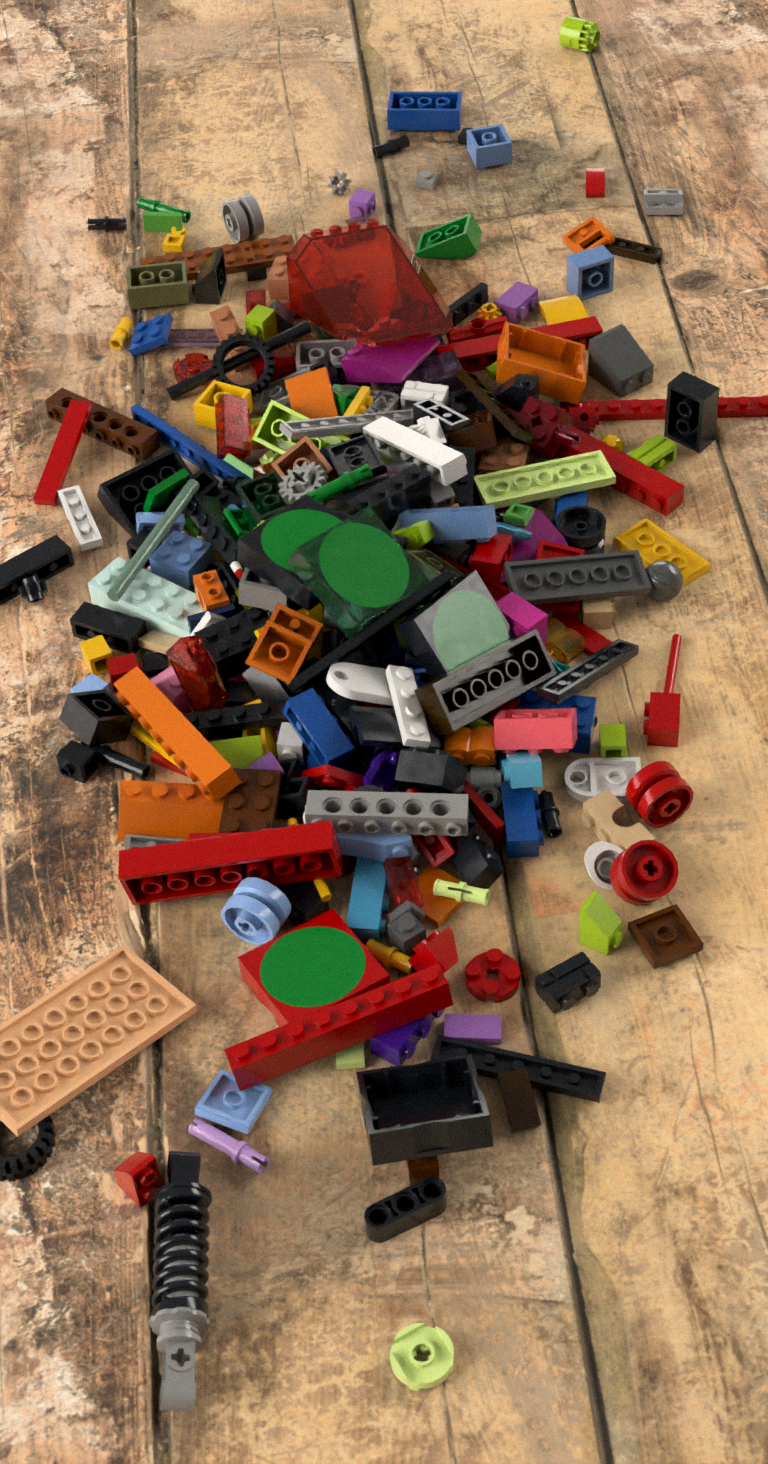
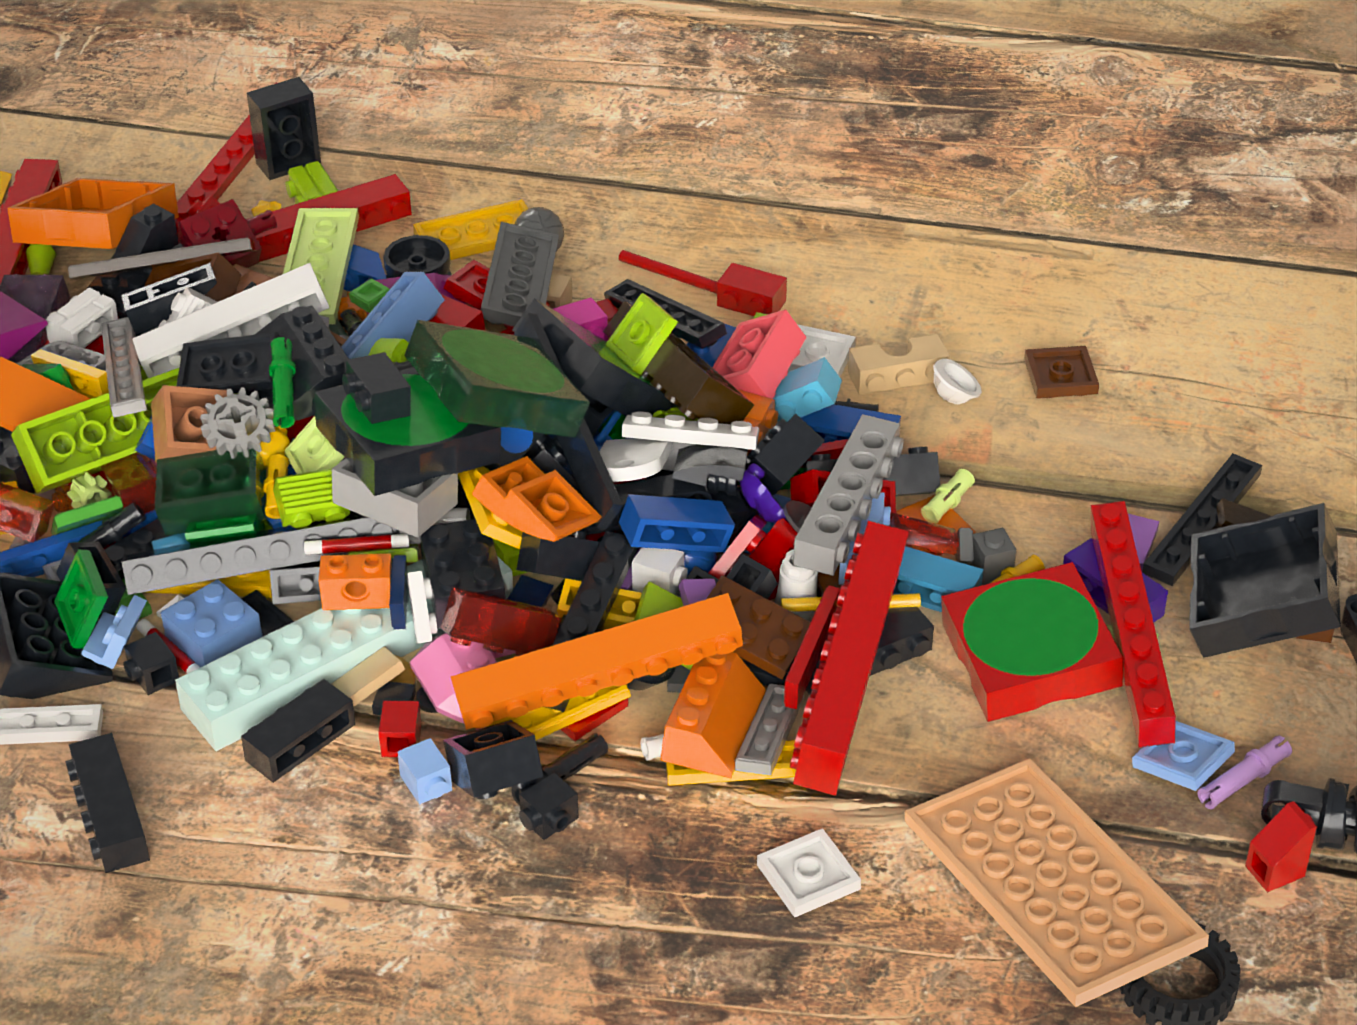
camera: 75 degrees left, 5 degrees down
black gear [18,576,48,603] -> none
yellow brick [80,635,113,676] -> none
sand green piece [107,479,200,602] -> none
light blue wheel [221,877,291,945] -> none
red slope [408,926,459,974] -> none
red plate [465,948,521,1003] -> none
black brick [535,952,601,1013] -> none
lime slope [579,890,624,956] -> none
dark grey slope [588,324,654,398] -> none
red wheel [610,840,679,906] -> none
red wheel [625,761,694,828] -> none
none -> black brick [342,352,411,424]
none -> lime tile [606,293,678,375]
none -> white plate [757,828,861,918]

